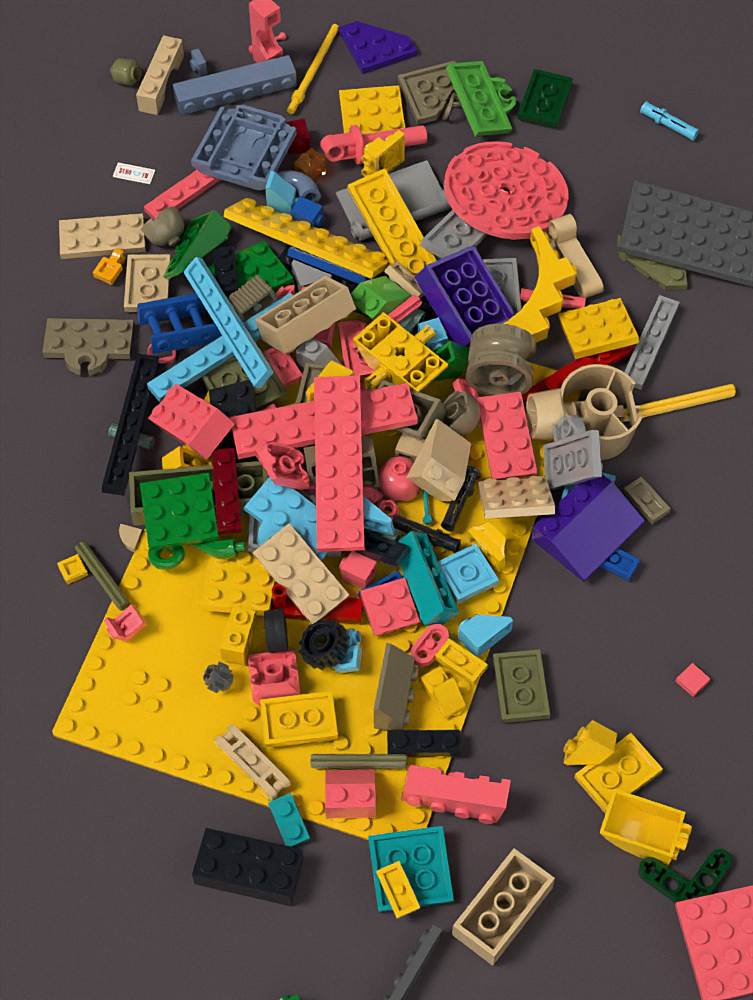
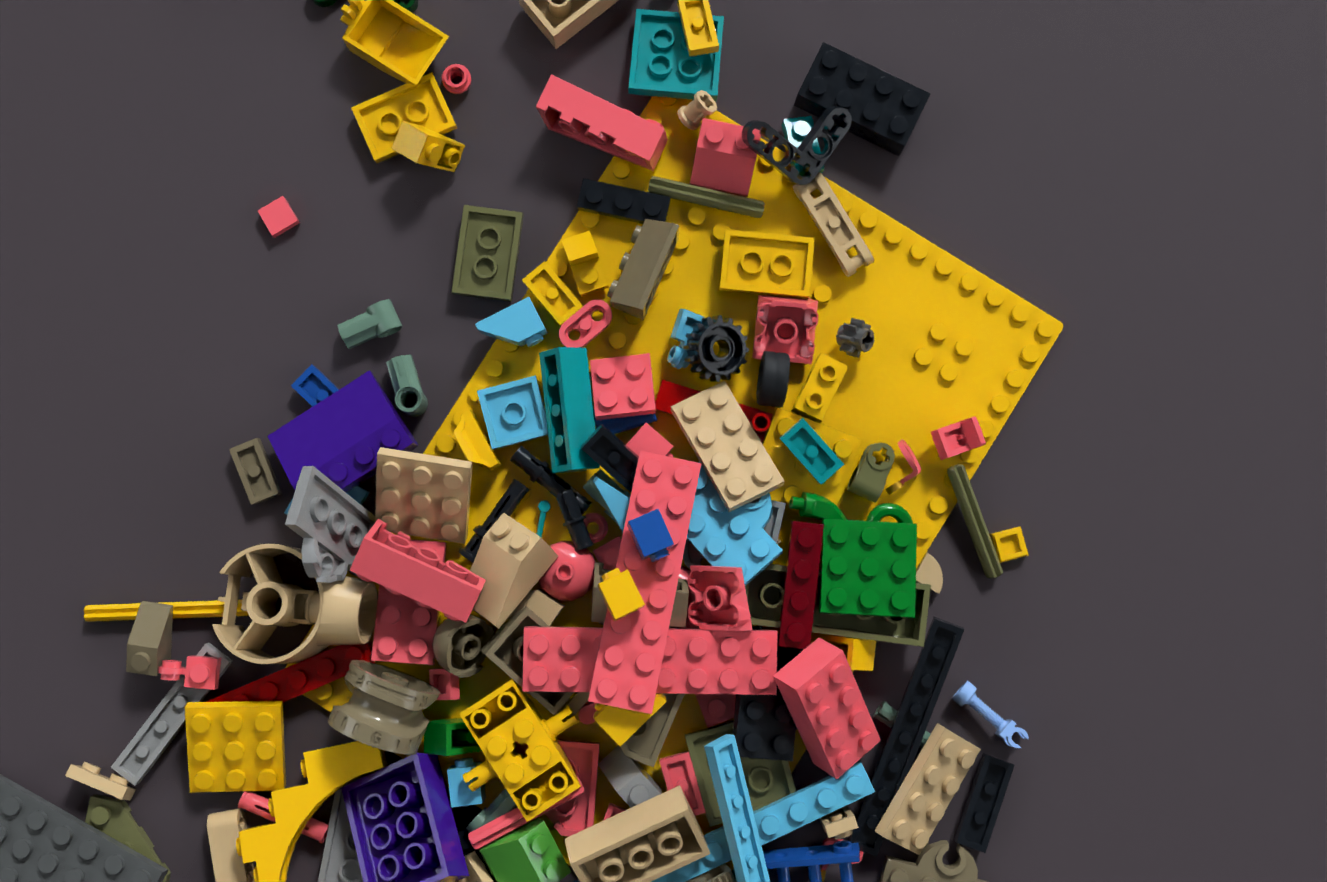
camera: 170 degrees left, 25 degrees up
none -> tan plate [65,761,136,801]
none -> dark tan slope [126,601,173,676]
none -> coral plate [158,655,221,690]
none -> sand green piece [337,299,403,349]
none -> coral wedge [349,519,486,623]
none -> sand green piece [386,354,428,417]
none -> coral plate [442,64,472,94]
none -> black axle [556,489,594,551]
none -> yellow brick [597,568,645,621]
none -> blue brick [627,509,674,562]
none -> tan bush [677,90,717,130]
none -> black beam [742,106,852,185]
none -> teal plate [779,418,844,485]
none -> tan plate [819,805,859,839]
none -> olive piece [847,443,895,503]
none -> tan plate [875,723,981,855]
none -> coral piece [885,439,921,495]
none -> light blue bar [952,680,1029,748]
none -> black plate [954,753,1015,853]

